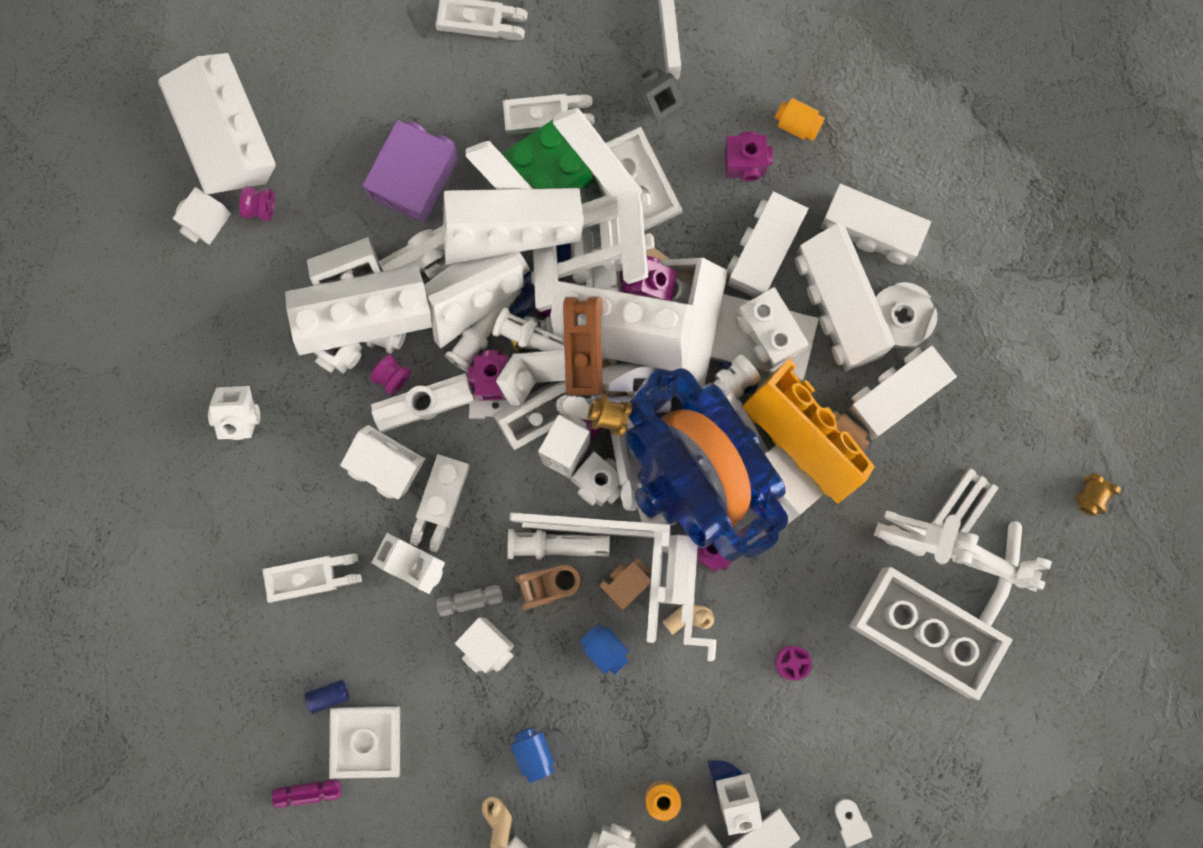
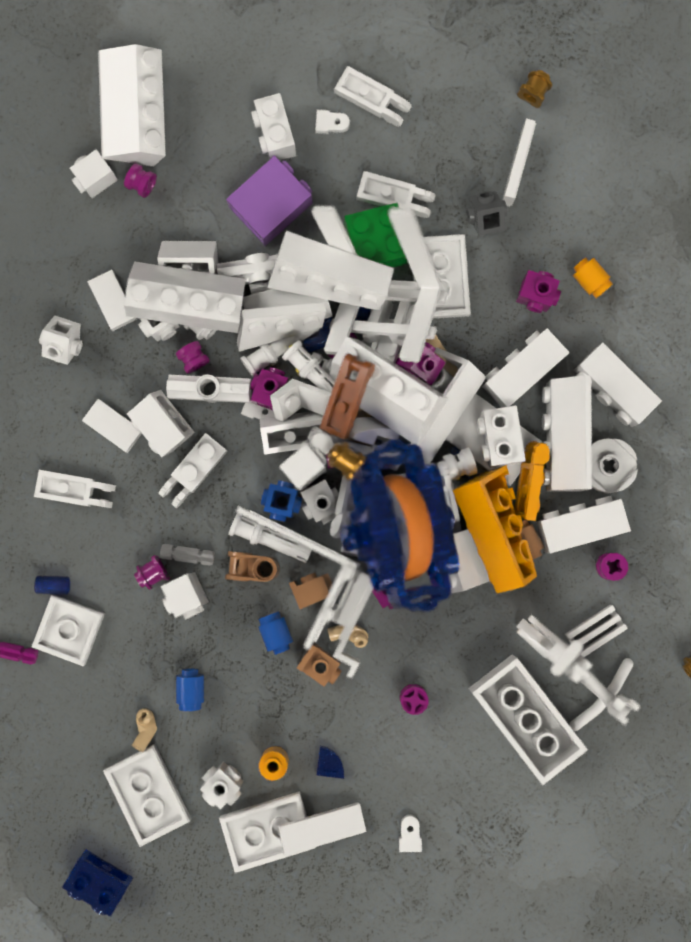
camera: 20 degrees right, 5 degrees up
white brick [371,533,445,594] -> none
white brick [716,773,763,835] -> none
none -> white tile [82,399,142,453]
none -> white tile [87,270,137,331]
none -> magenta brick [134,555,171,590]
none -> white brick [251,93,296,161]
none -> blue brick [261,480,303,522]
none -> medium nougat brick [297,642,342,687]
none -> white piece [316,110,350,134]
none -> light orange hinge [514,441,550,521]
none -> magenta wheel [596,553,628,581]

